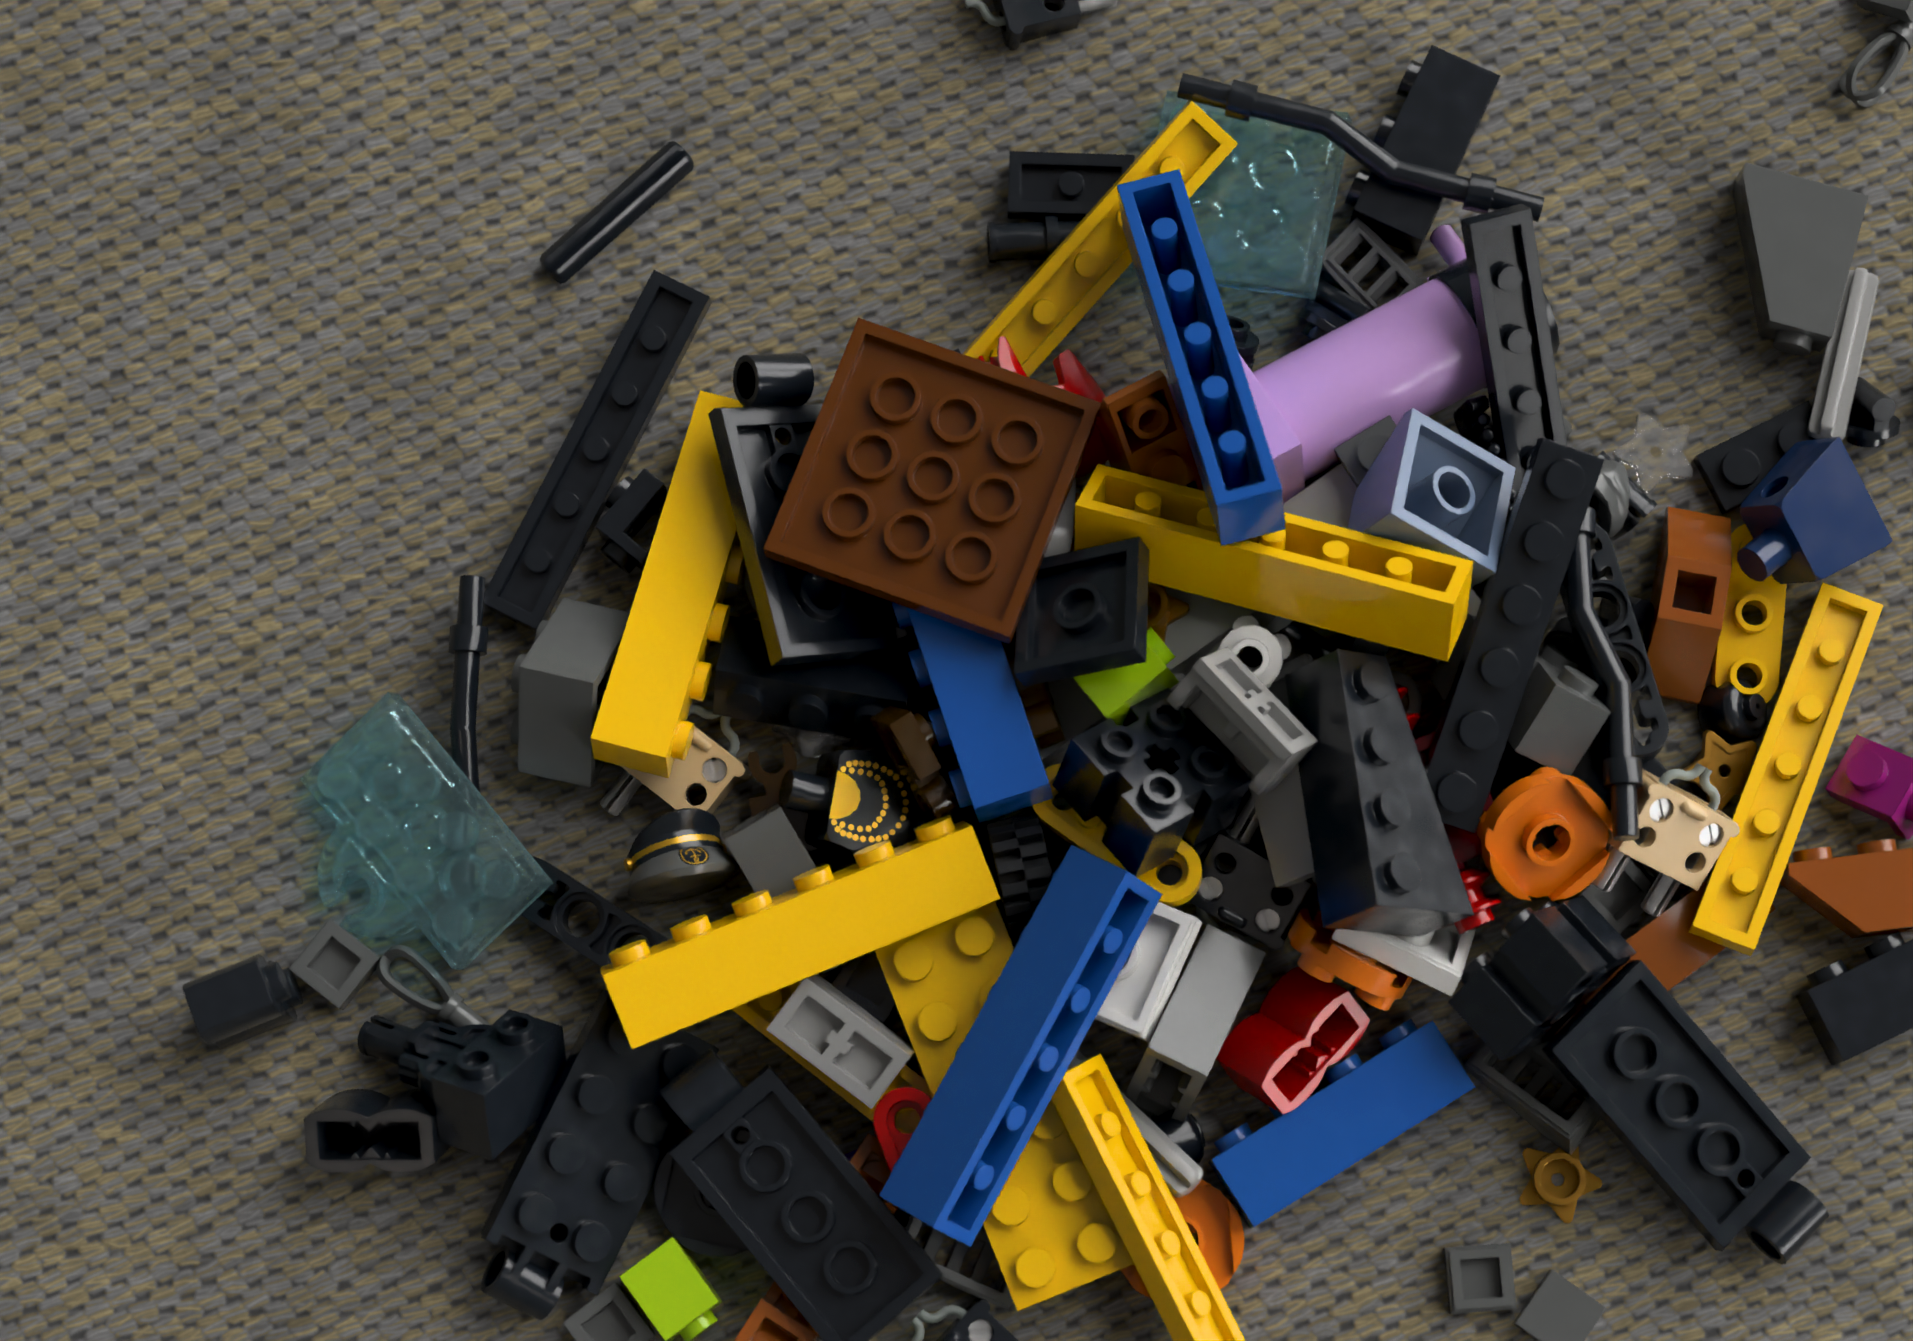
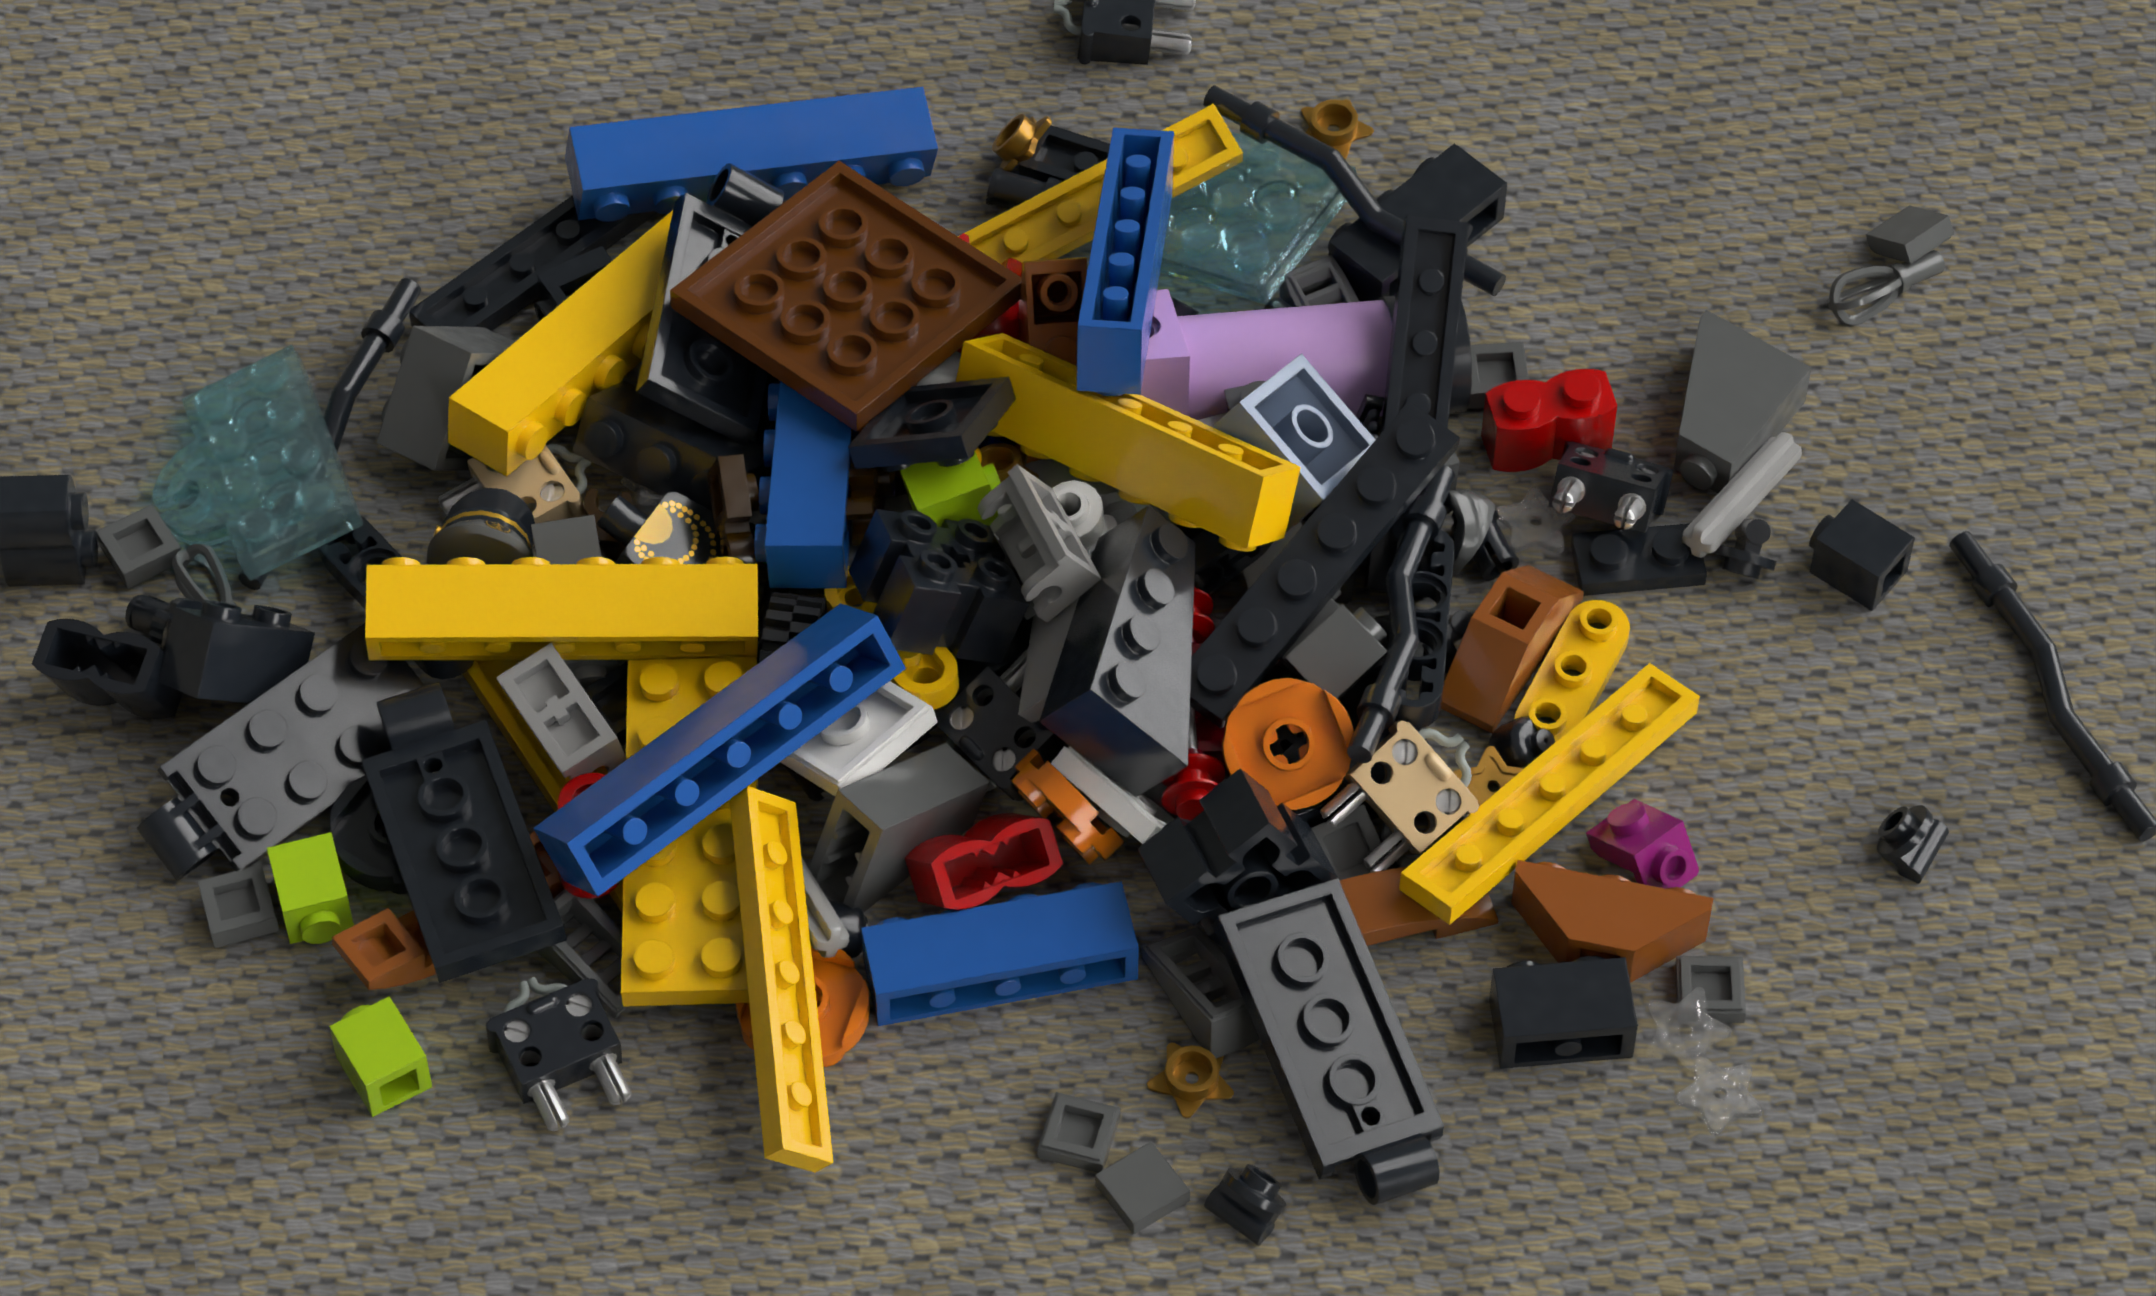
camera: 15 degrees right, 25 degrees down
black axle [539,141,694,284] -> none
dark blue torso [1737,437,1893,584] -> none
none -> blue brick [565,87,938,222]
none -> pearl gold plate [992,114,1052,172]
none -> black plate [1204,1164,1286,1246]
none -> pearl gold plate [1301,99,1374,159]
none -> dark grey plate [1468,342,1529,409]
none -> red brick [1481,369,1618,472]
none -> black piece [1548,441,1674,533]

